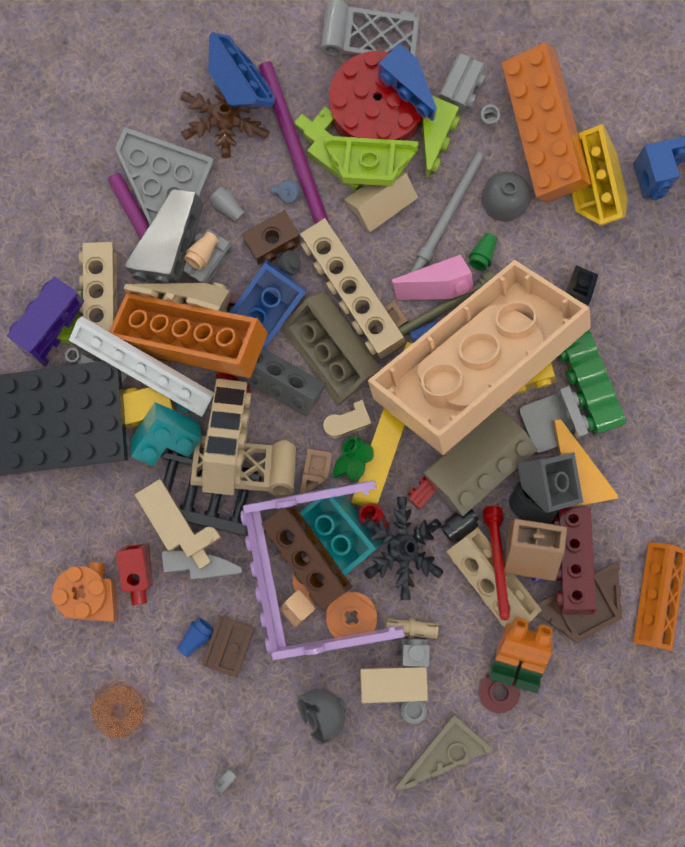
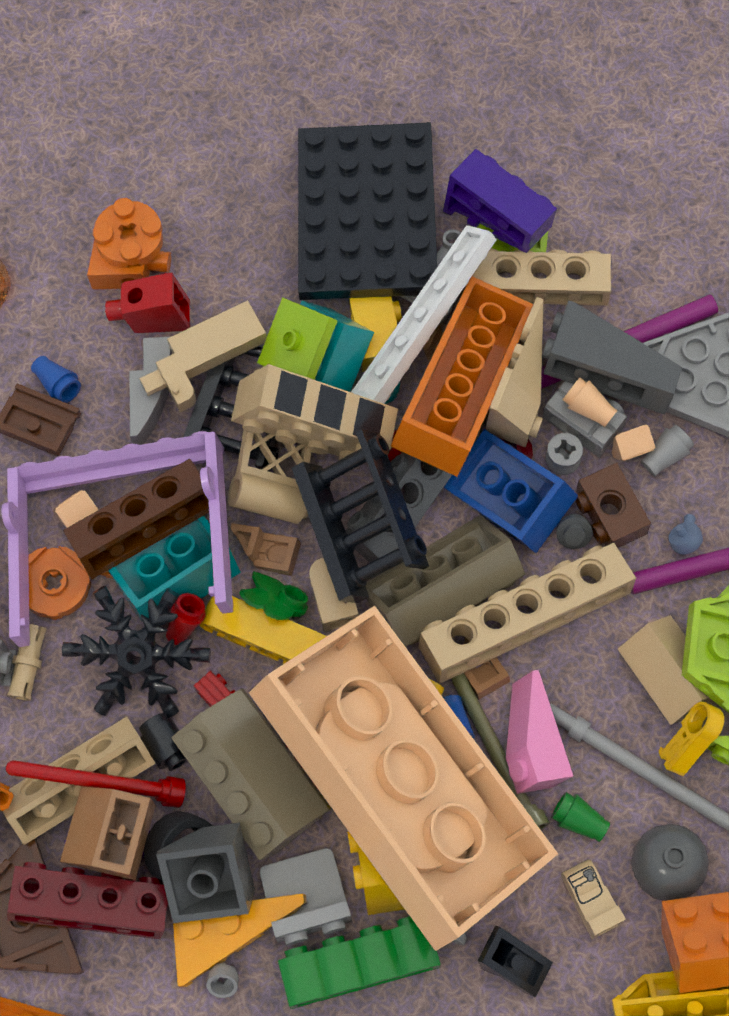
camera: 100 degrees right, 10 degrees down
none -> light grey hinge [207,963,239,998]
none -> lime plate [257,297,338,380]
none -> black fence [292,429,429,603]
none -> light grey wheel [546,433,583,475]
none -> tan leg [561,859,626,939]
none -> light nougat slope [612,425,656,461]
none -> yellow piece [659,702,724,776]

